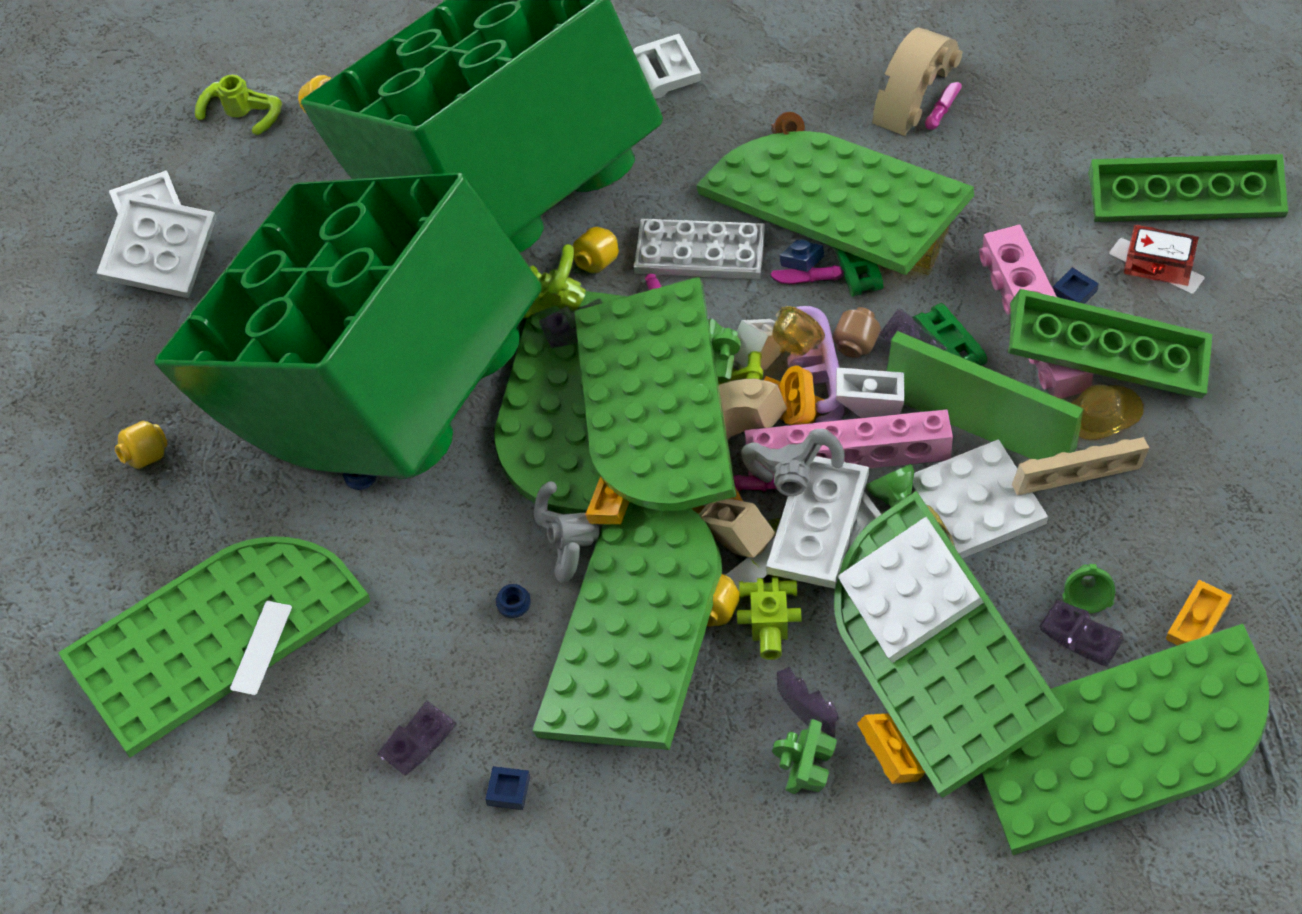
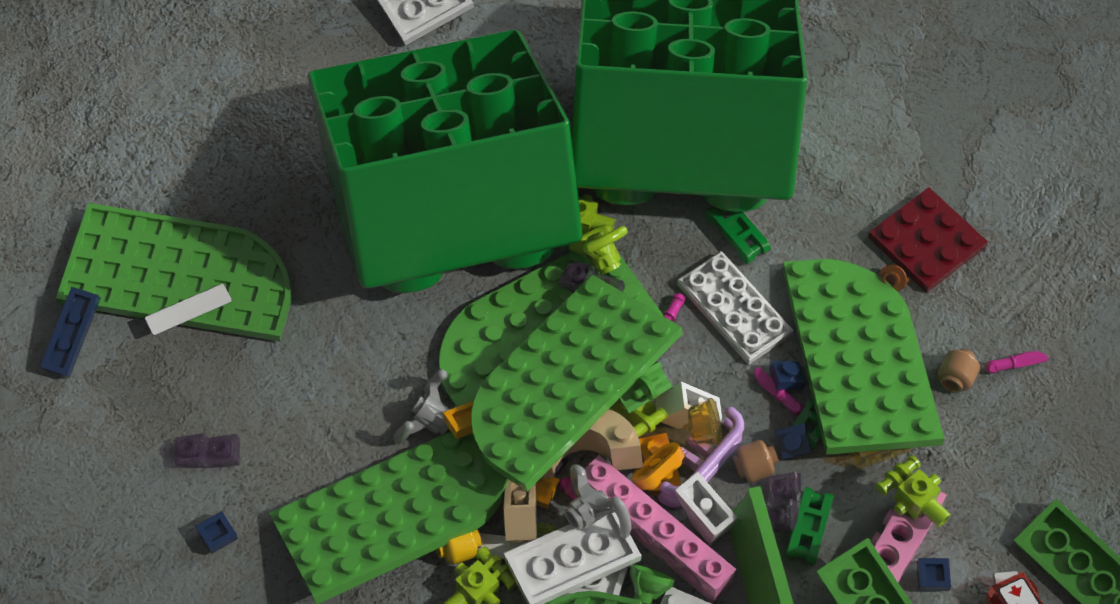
camera: 40 degrees right, 5 degrees up
yellow head [115,420,168,469] -> none
dark blue plate [496,584,531,618] -> none
yellow head [573,227,619,274] -> none
white plate [633,34,701,99] -> none
tan brick [872,27,962,136] -> none
none -> dark blue plate [40,287,101,378]
none -> green plate [705,207,771,264]
none -> dark blue plate [775,423,813,459]
none -> dark red plate [868,187,988,293]
none -> lime piece [875,455,951,528]
none -> medium nougat head [937,349,980,393]

